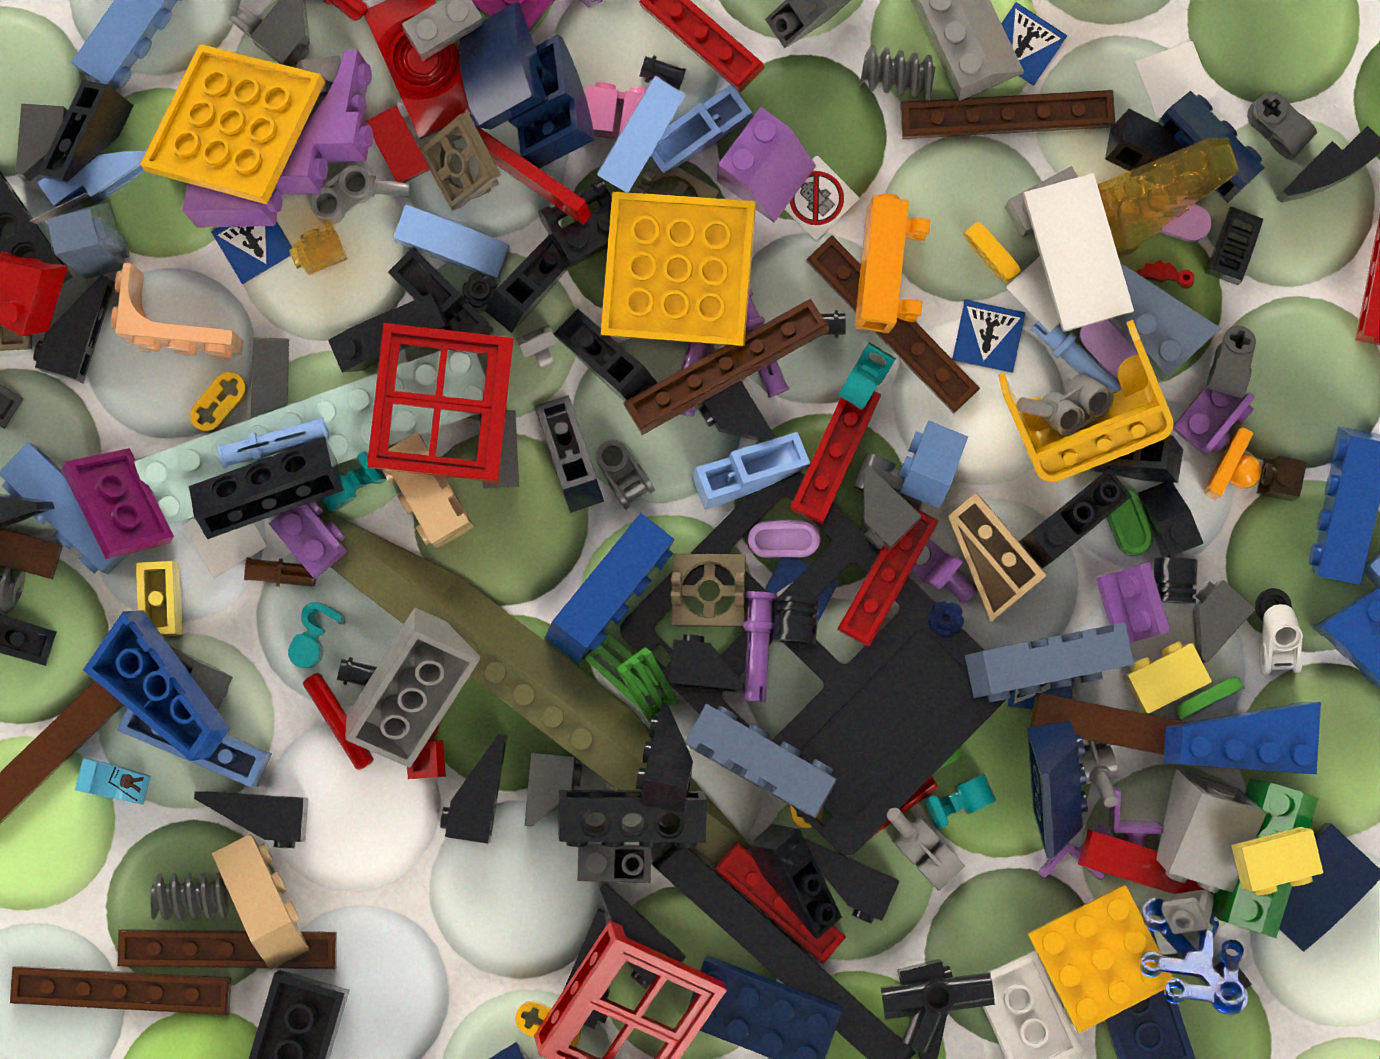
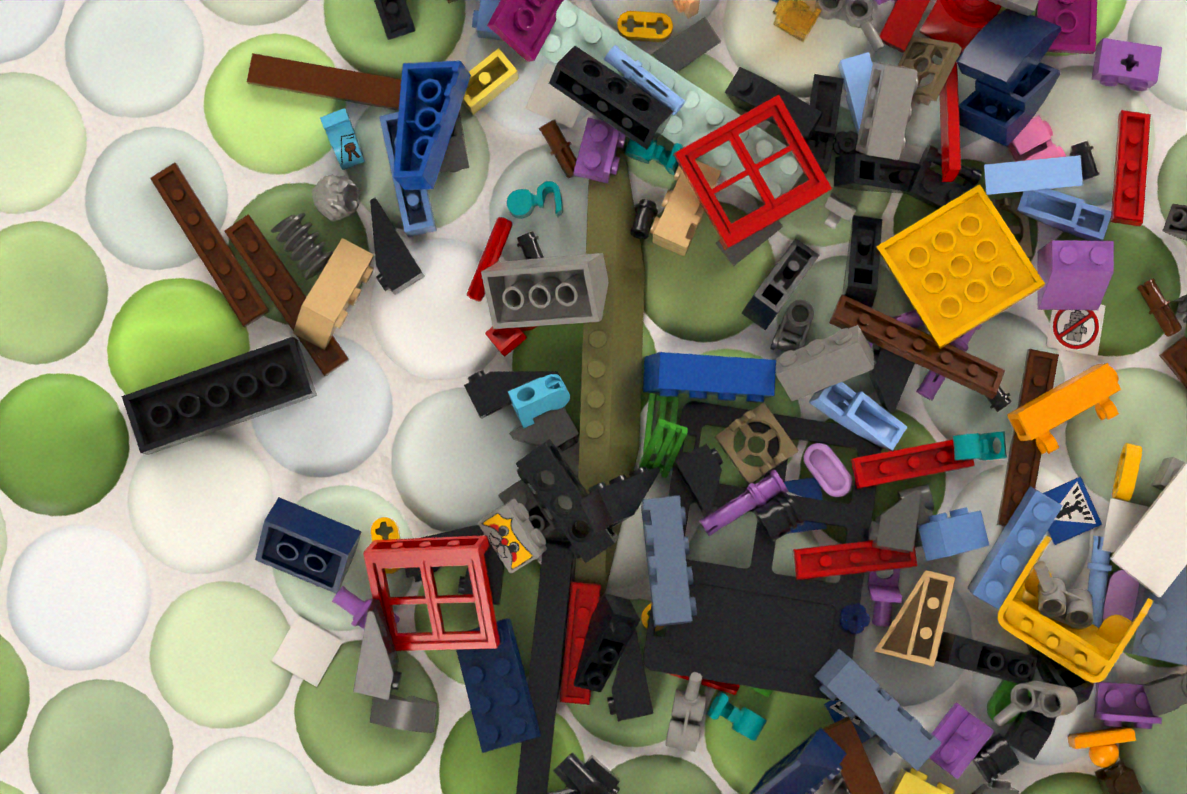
camera: 60 degrees right, 0 degrees up
none -> light grey piece [312,175,360,221]
none -> light grey brick [477,498,547,574]
none -> medium azure leg [508,374,570,429]
none -> black pin [630,199,658,239]
none -> light grey brick [776,325,874,401]
none -> light grey brick [855,62,918,160]
none -> medium blue brick [968,486,1063,610]
none -> light grey beam [994,681,1078,727]
none -> reddish brown axle [1137,278,1182,337]

